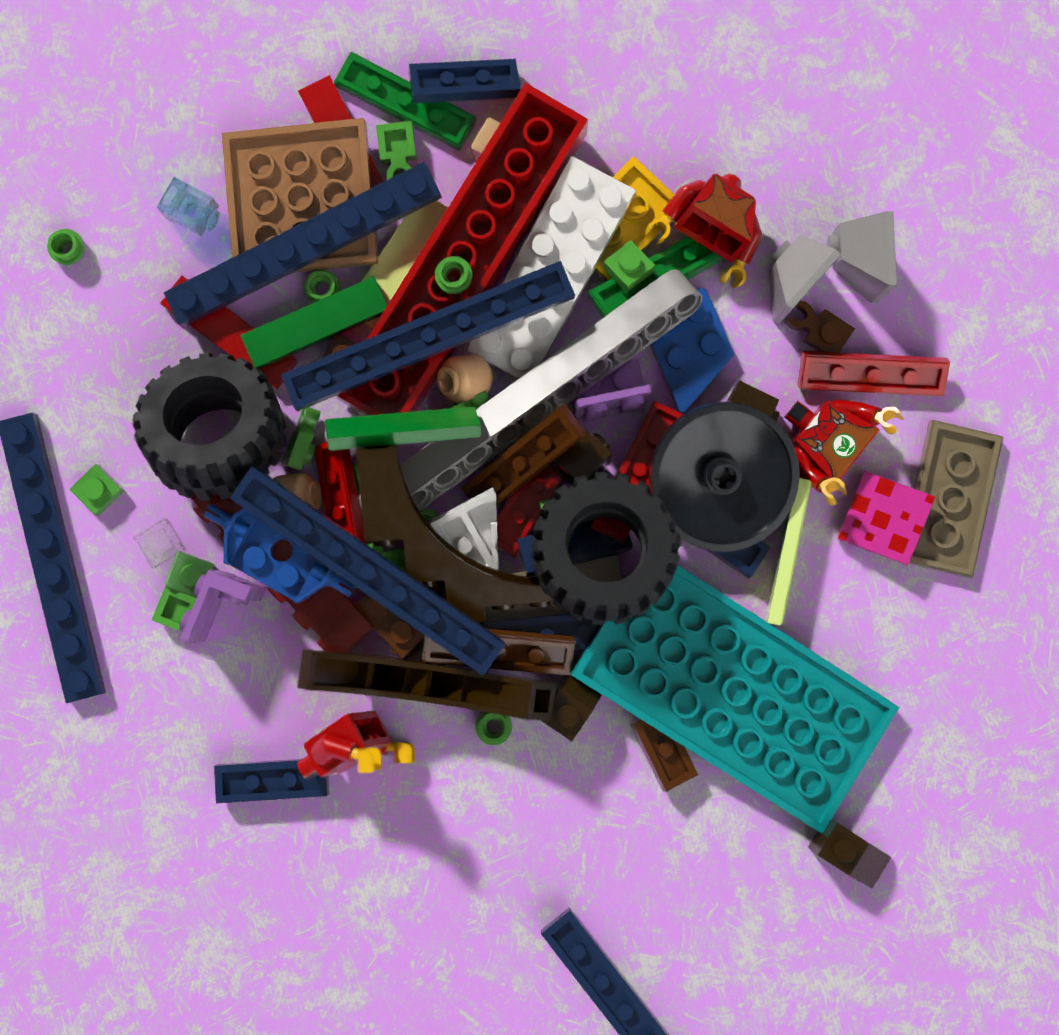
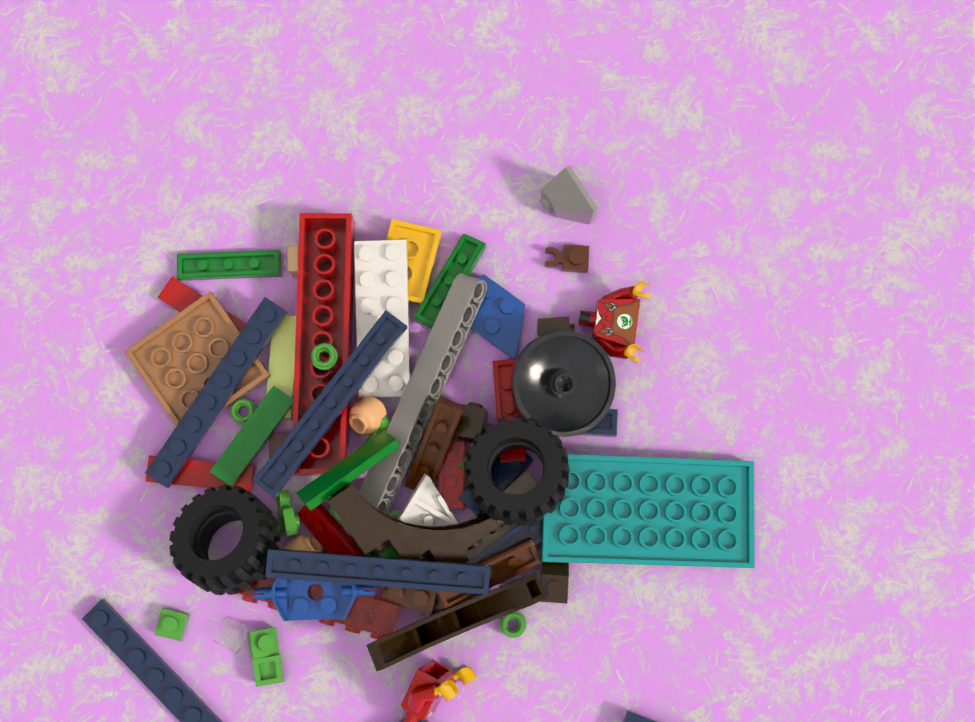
camera: 35 degrees left, 5 degrees down
bright green plate [47,229,85,265] -> none
clear light blue brick [156,177,220,236] -> none
medium lavender bracket [179,570,266,644] -> none
bright green plate [376,121,417,180] -> none
dark blue plate [409,59,521,103] -> none
medium lavender bracket [572,359,652,421] -> none
bright green plate [603,240,655,293] -> none
reddish brown plate [630,719,698,792] -> none
red torso [645,174,762,288] -> none
yellowish green tile [766,478,812,626] -> none
light grey slope [769,235,841,325] -> none
red tile [797,351,950,396] -> none
dark brown slope [808,819,891,888] -> none
dark pink tile [837,471,935,566] -> none
dark tan tile [909,420,1004,578] -> none

